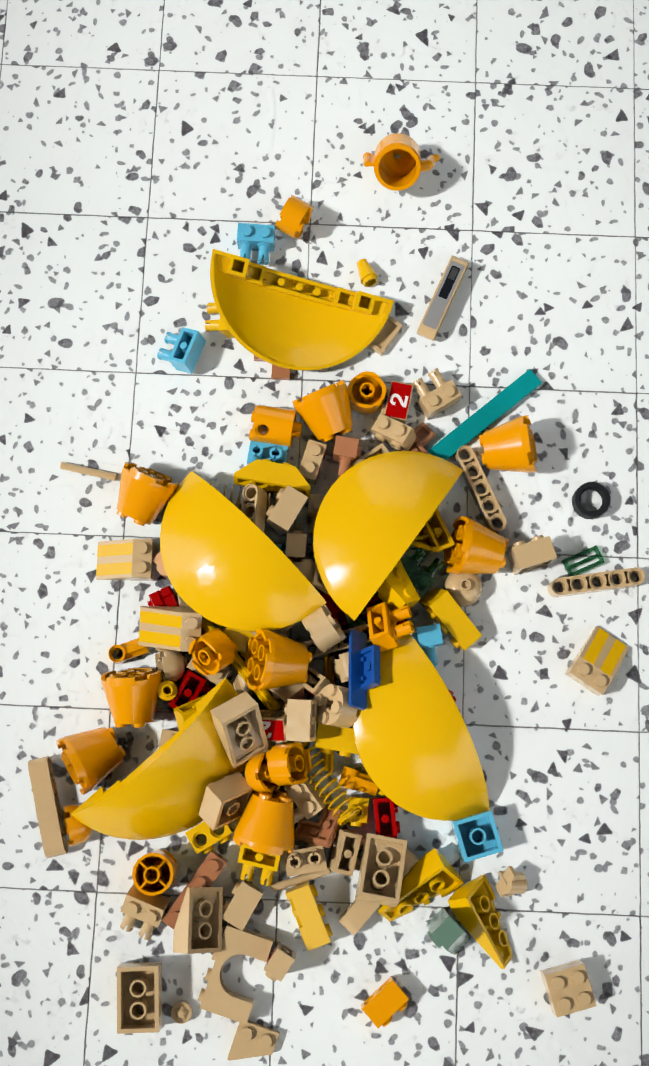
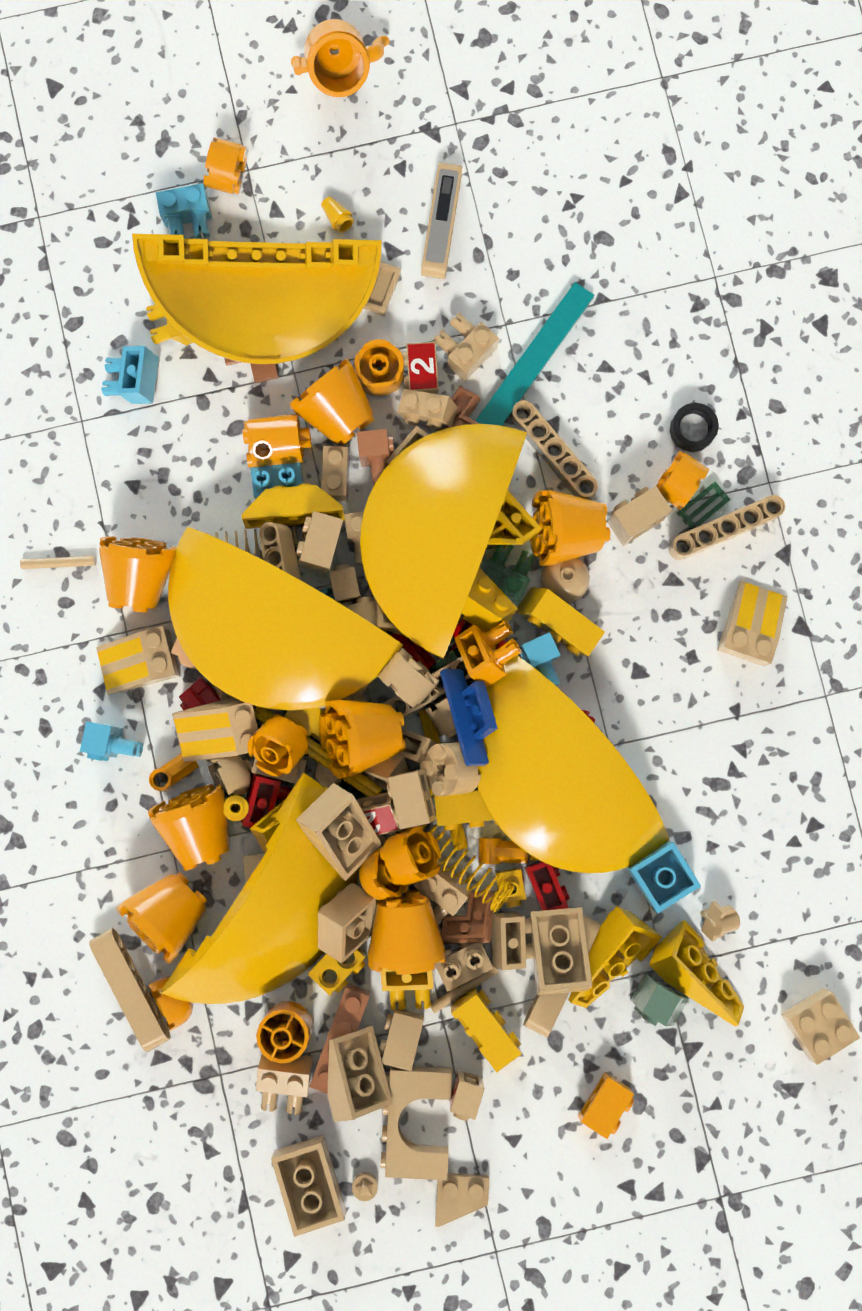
camera: 15 degrees left, 5 degrees up
light orange cone [479,415,538,473] -> none
none -> medium azure brick [79,721,144,761]
none -> light orange brick [656,451,710,510]

